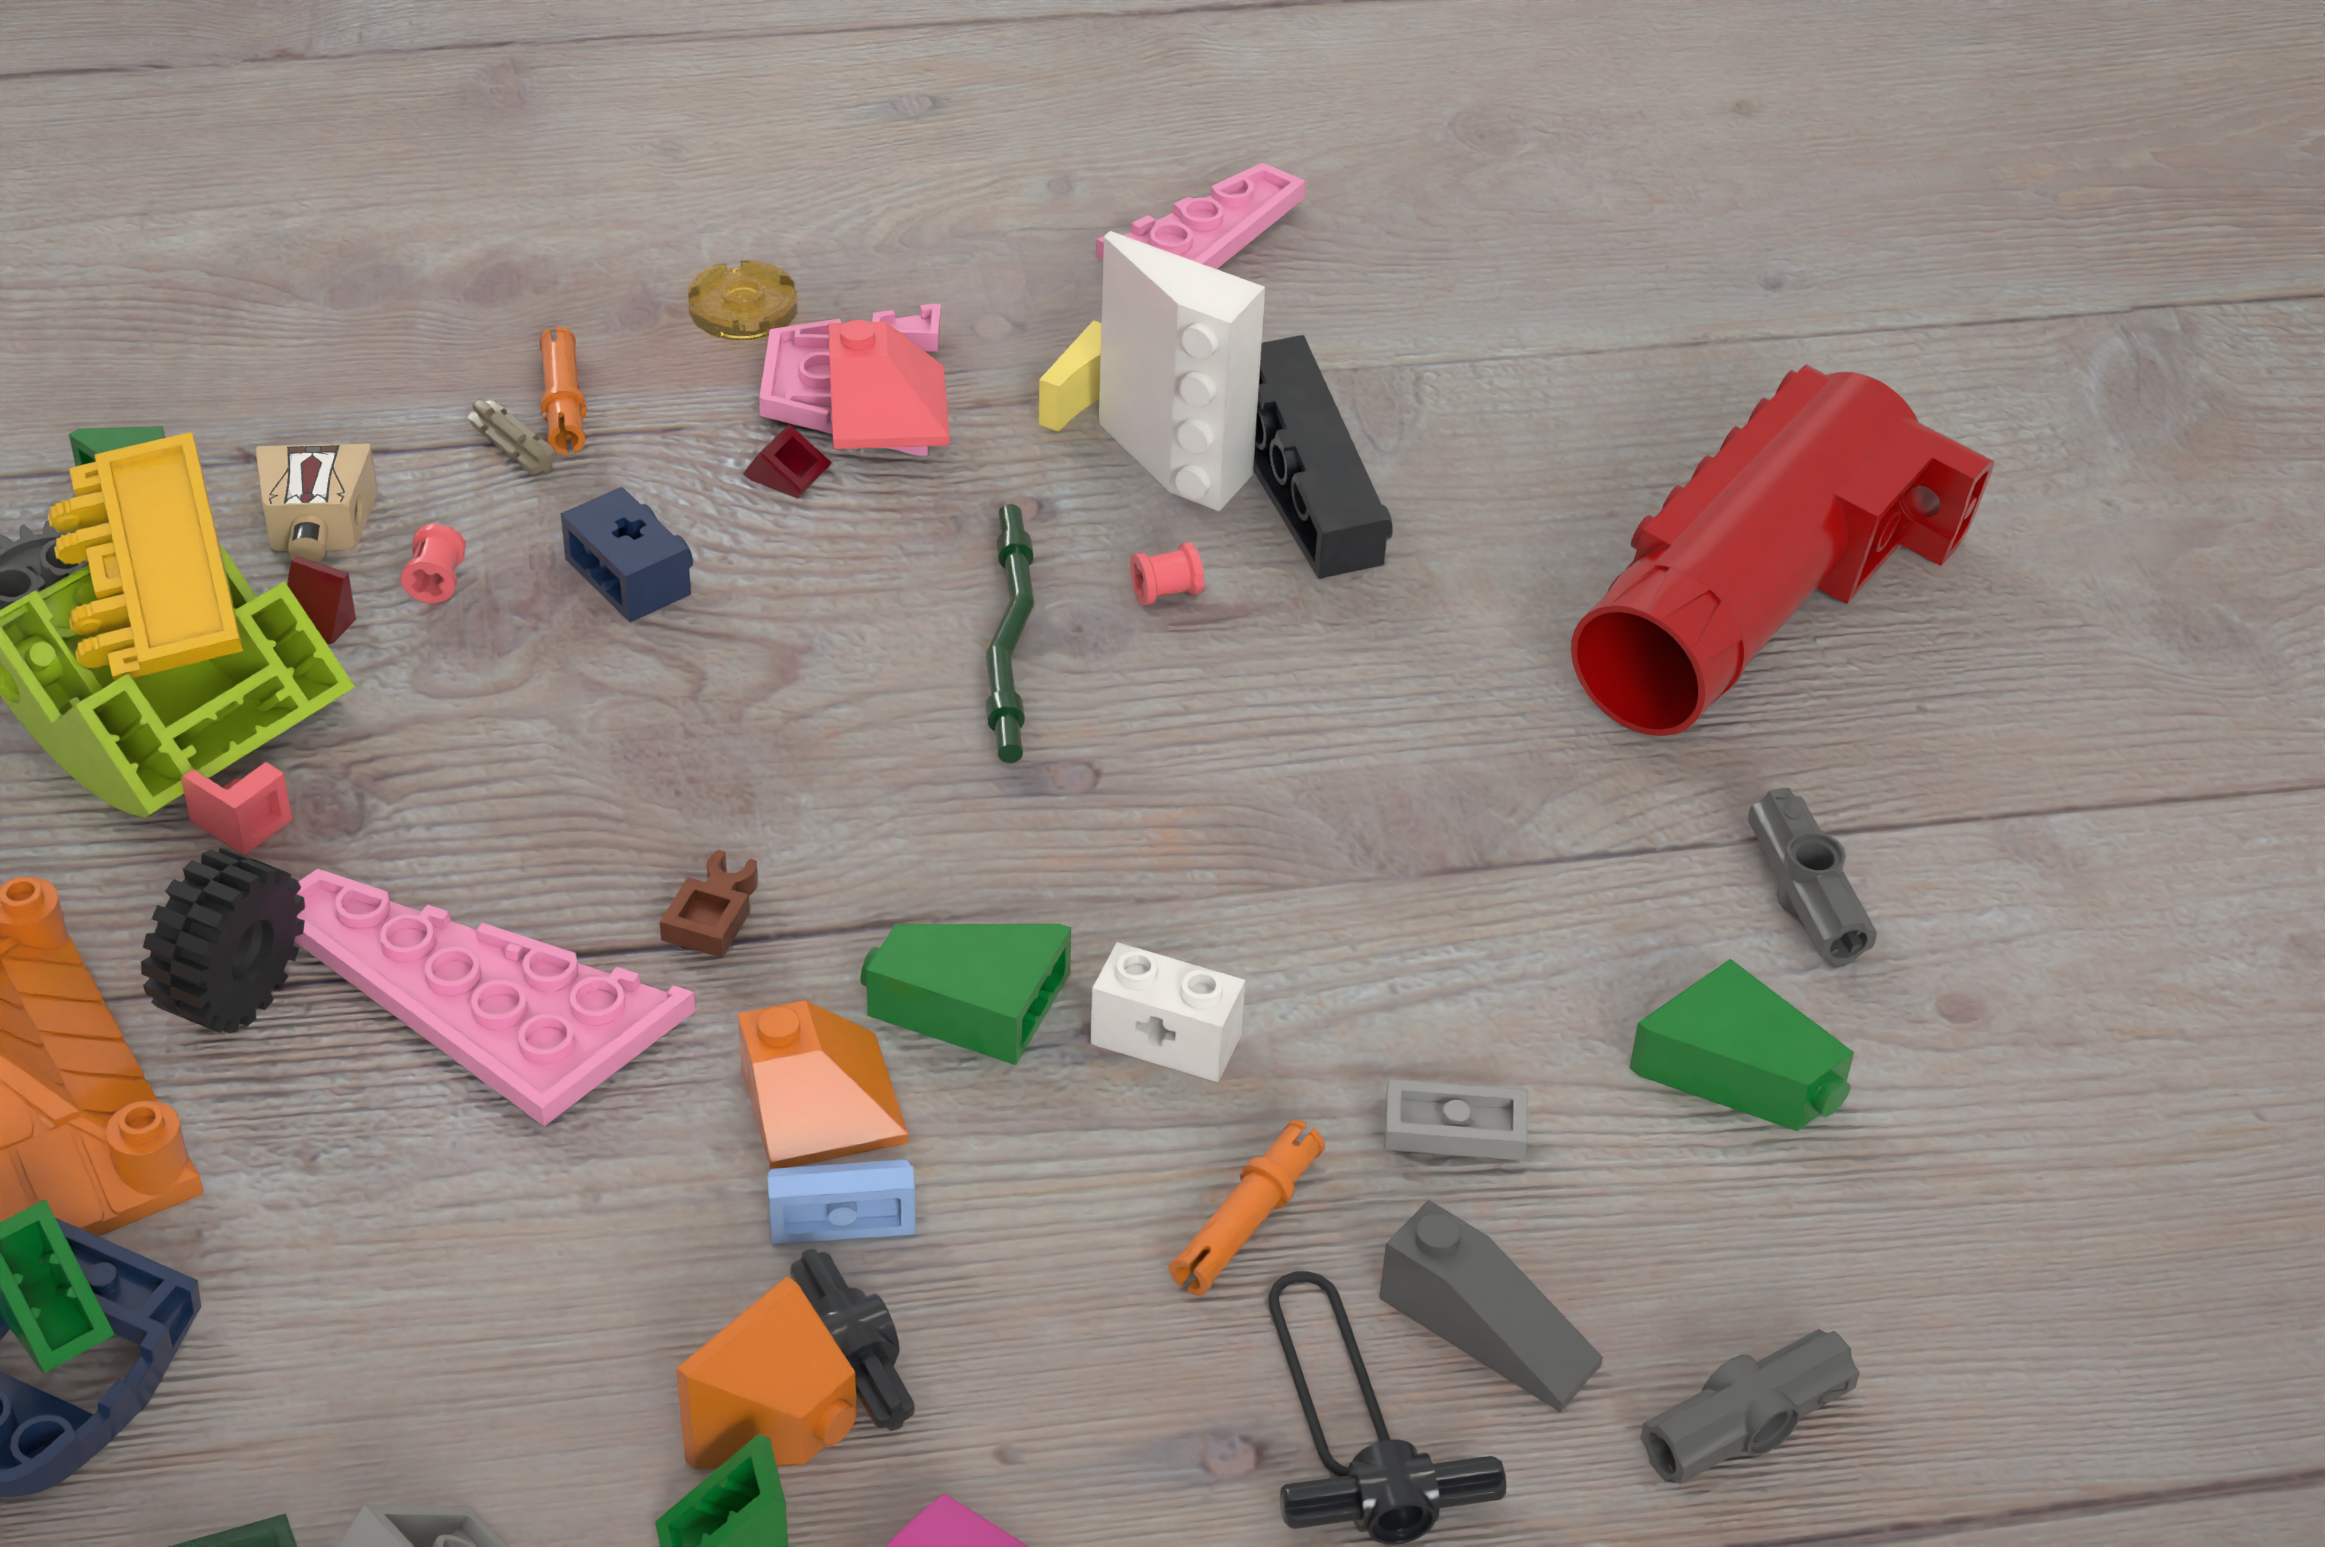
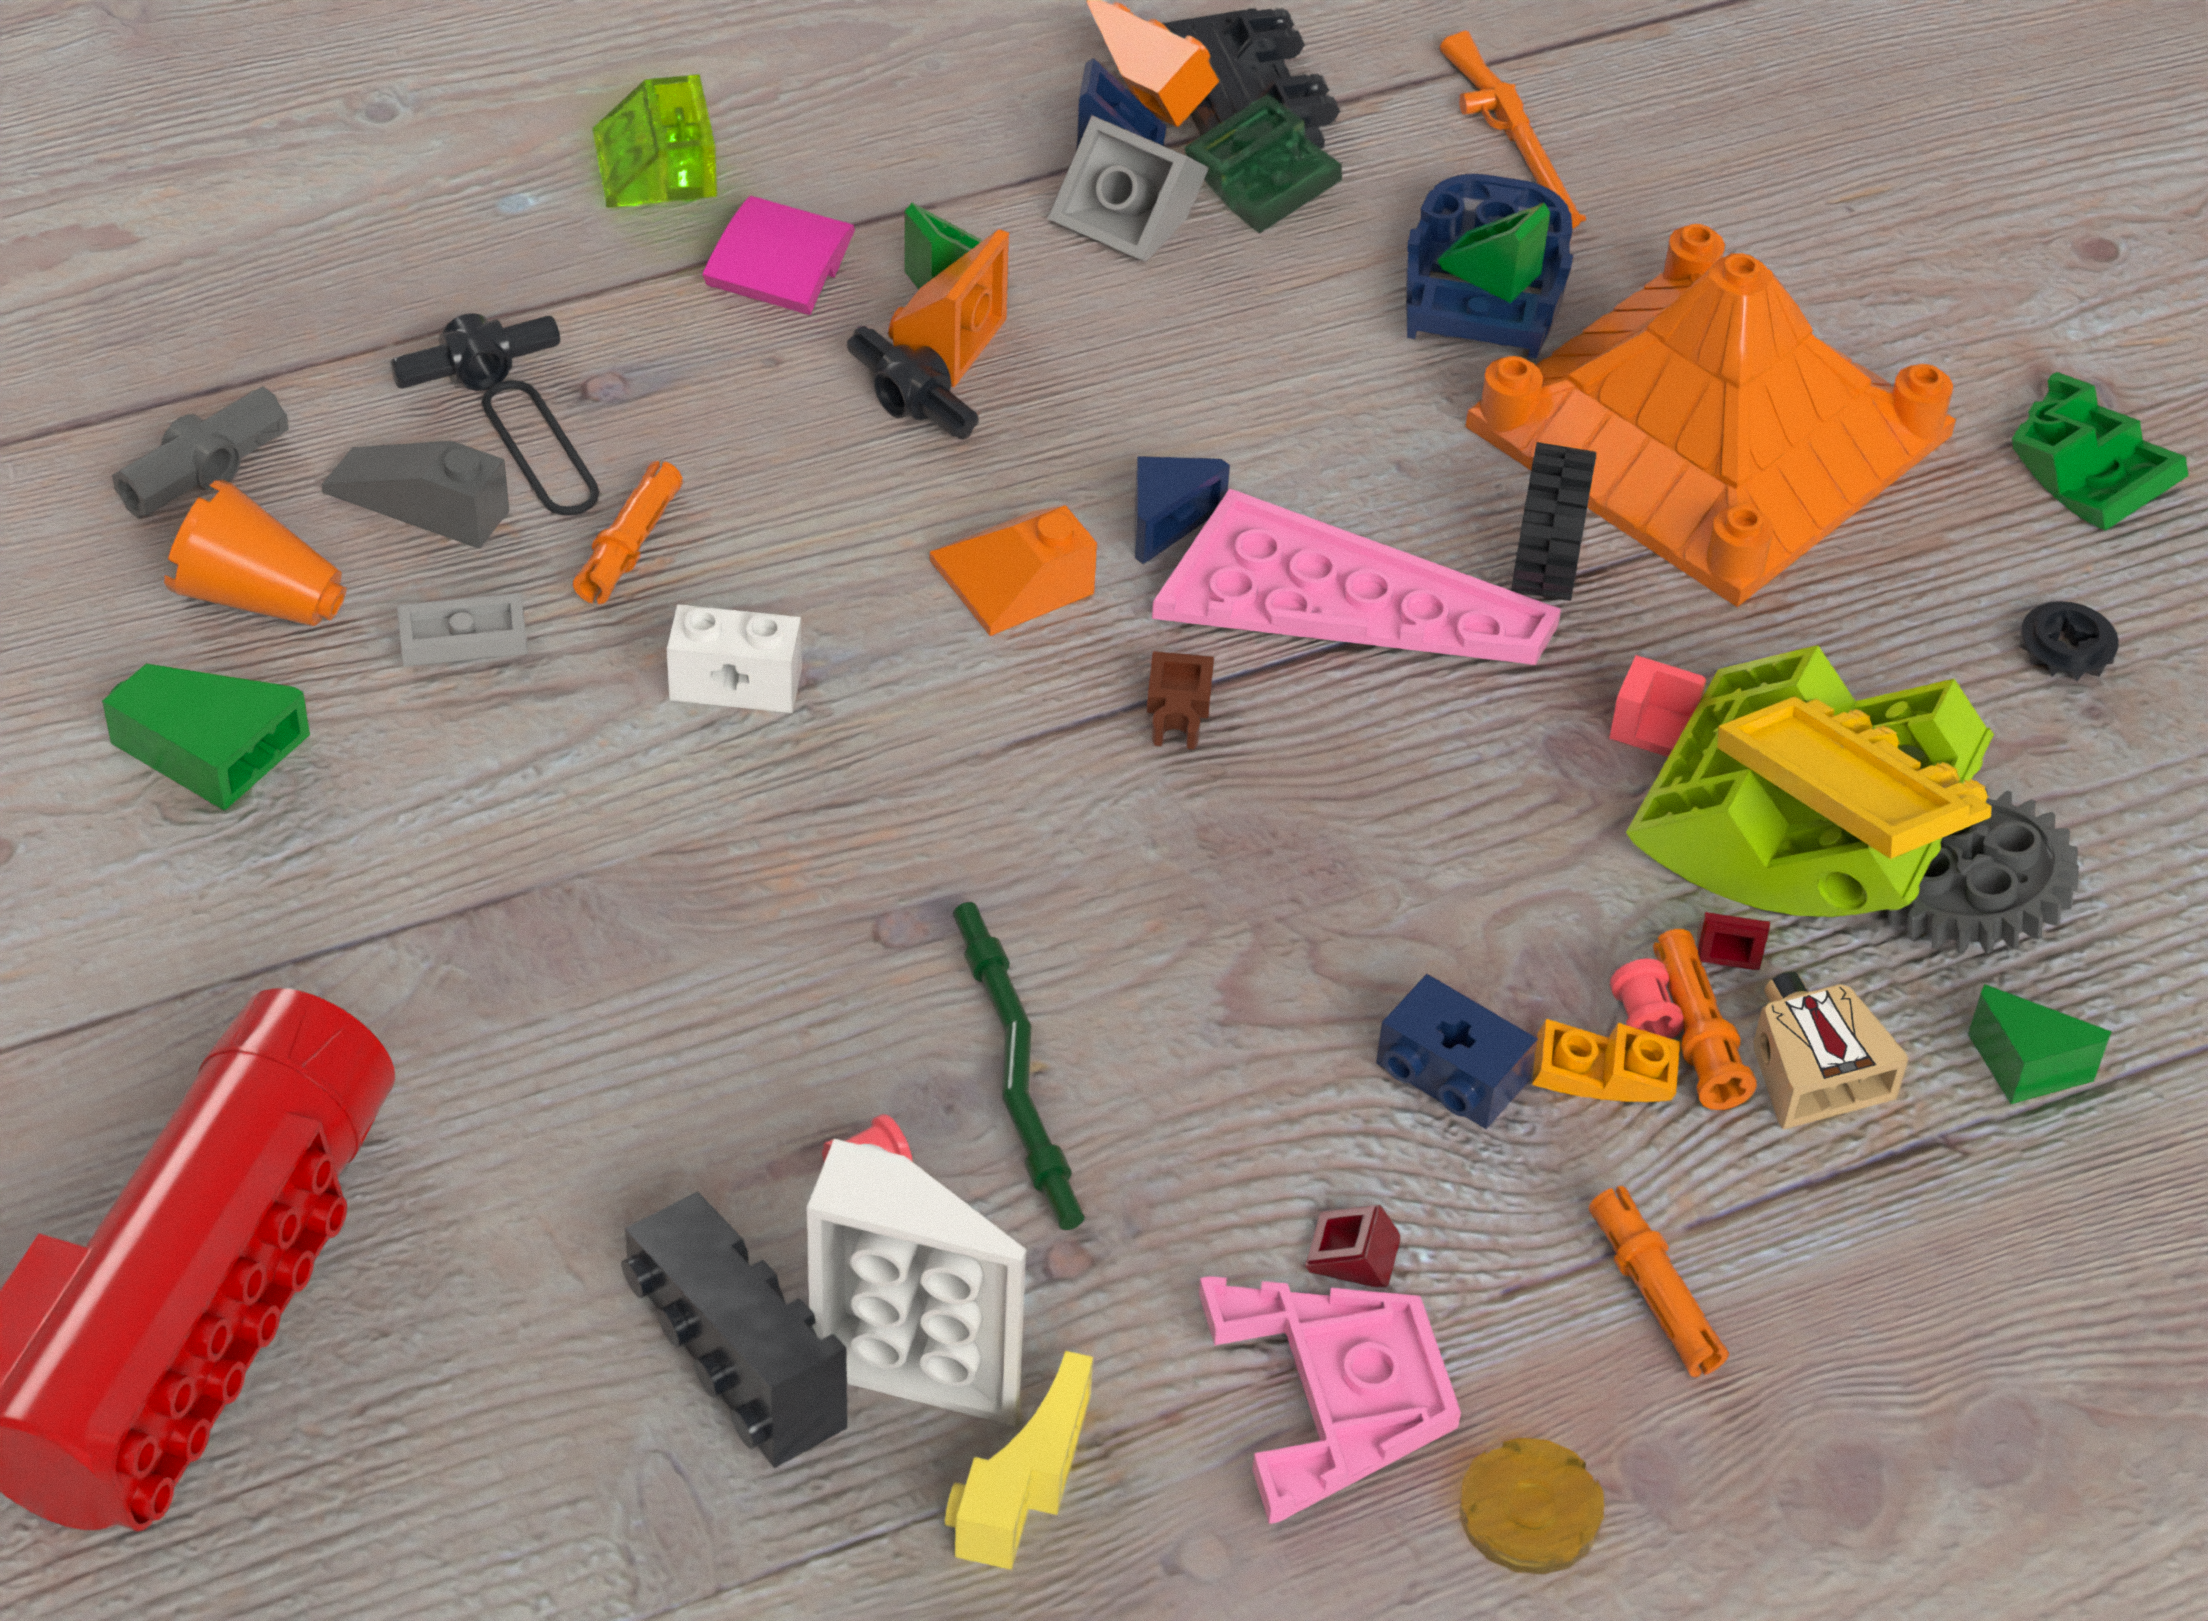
camera: 165 degrees right, 5 degrees up
dark tan axle [468,399,557,475] -> none
light blue panel [767,1160,916,1245] -> none
coral slope [828,320,950,449] -> none
green slope [860,924,1071,1065] -> none
dark grey piece [1748,788,1877,966] -> none
none -> orange cone [164,479,347,626]
none -> dark blue slope [1135,456,1230,564]
none -> light orange slope [1532,1019,1680,1102]
none -> orange pin [1653,929,1757,1110]

